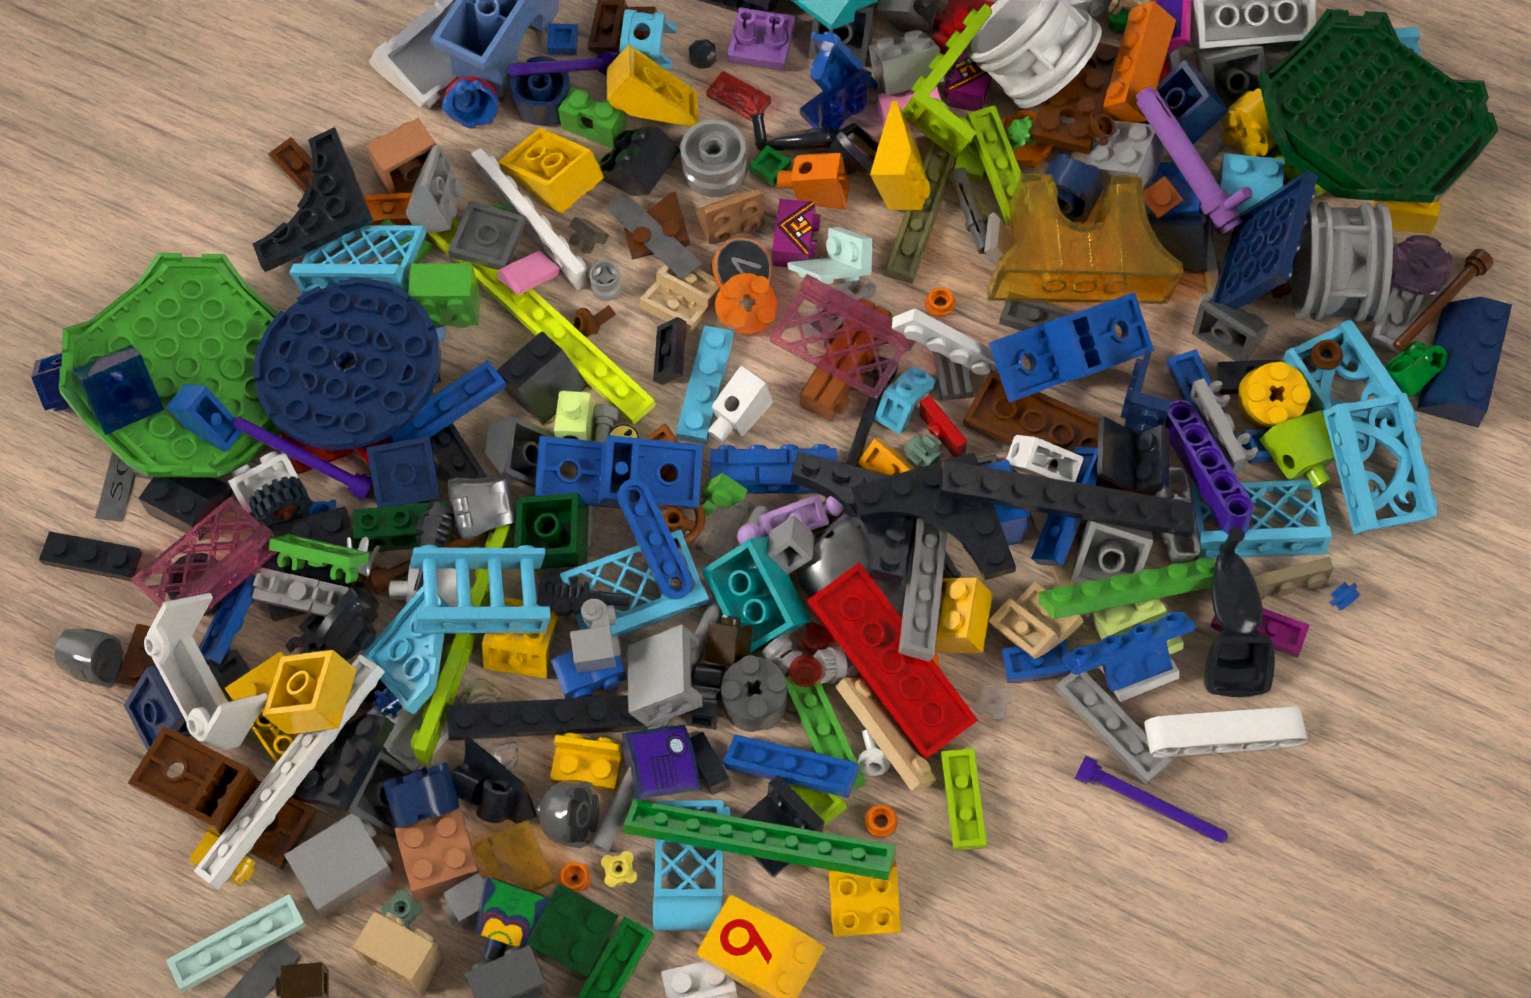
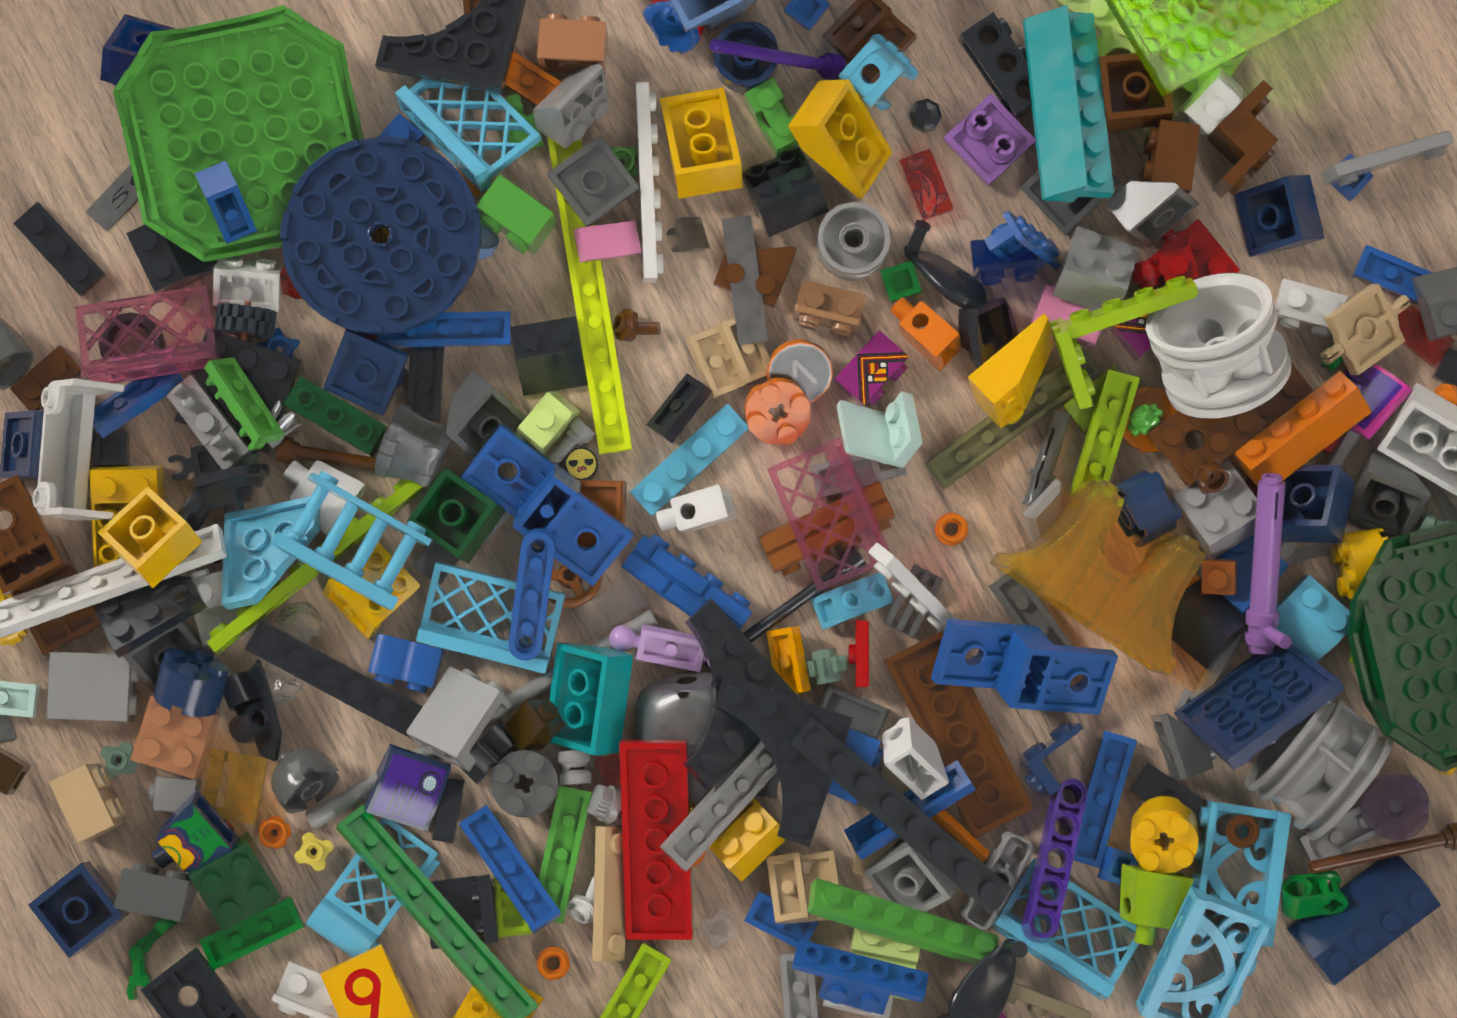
camera: 30 degrees right, 20 degrees up
clear blue slope [73,344,164,435] -> none
dark purple piece [232,417,373,501] -> none
clear blue plate [372,688,402,719] -> none
black piece [413,502,455,592] -> none
black piece [537,578,630,617] -> none
yellow bracket [550,733,623,792] -> none
light grey brick [570,599,621,673] -> none
light grey wheel [589,260,622,301] -> none
bright green plate [701,473,748,516] -> none
light grey brick [767,515,815,574] -> none
clear red plate [789,655,822,687] -> none
black bracket [1097,417,1170,494] -> none
light grey plate [1190,378,1258,473] -> none

